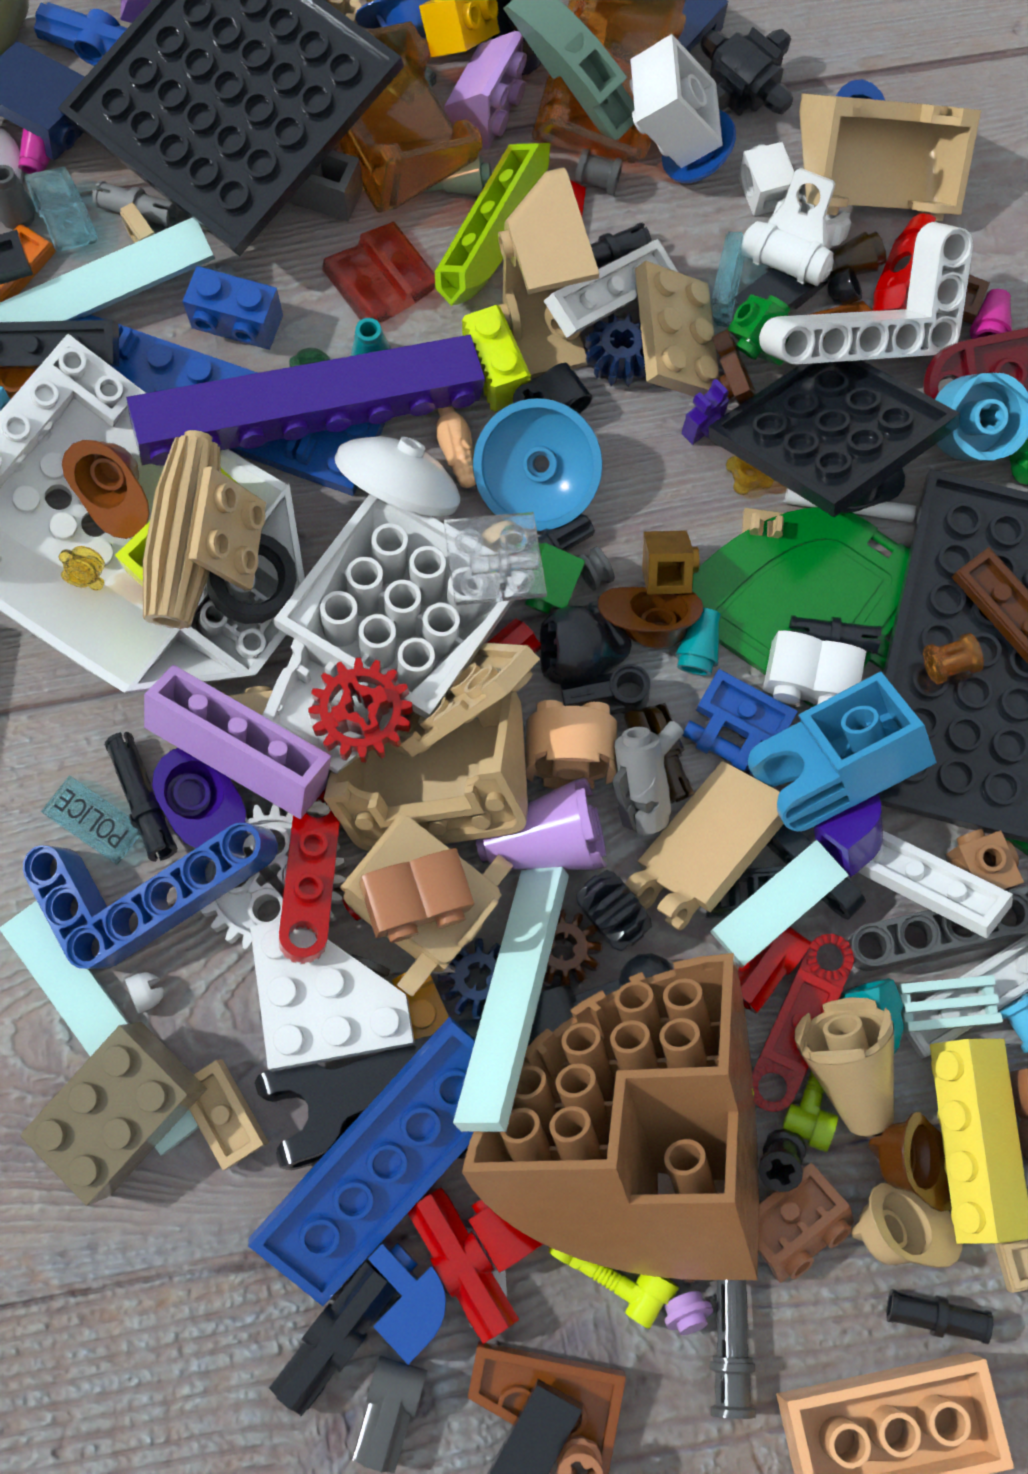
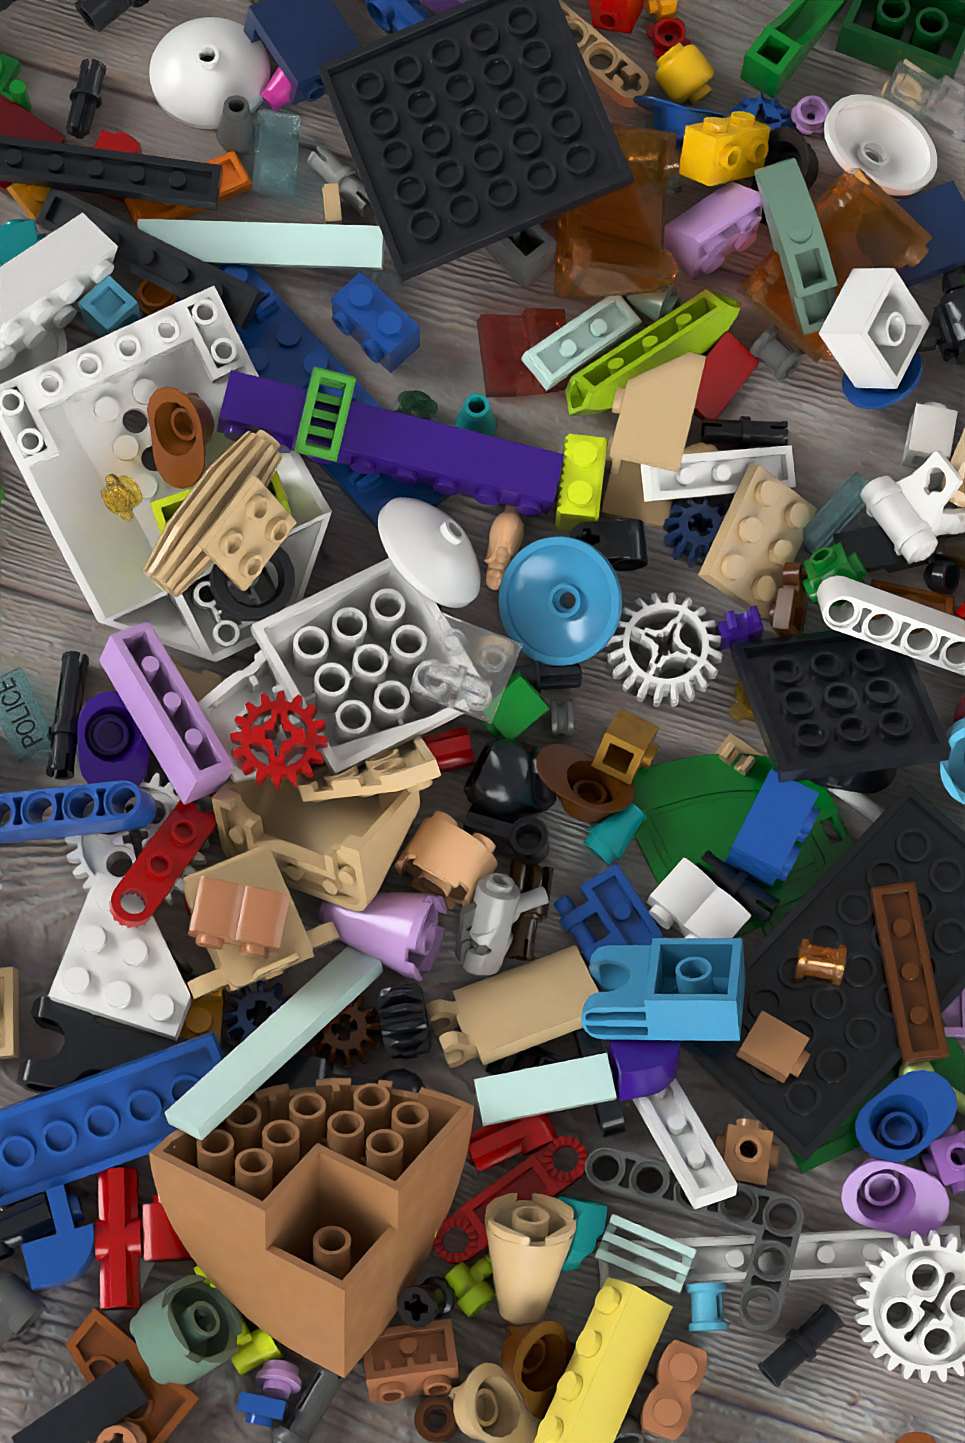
camera: 30 degrees right, 0 degrees up
none -> sand green brick [130,1275,242,1384]
none -> blue plate [236,1391,288,1428]
none -> bright green slope [294,367,357,462]
none -> reddish brown plate [414,1396,459,1443]
none -> light aqua tile [521,290,642,391]
none -> white gear [607,592,723,707]
none -> blue brick [725,769,820,890]
none -> medium nougat brick [736,1010,811,1083]

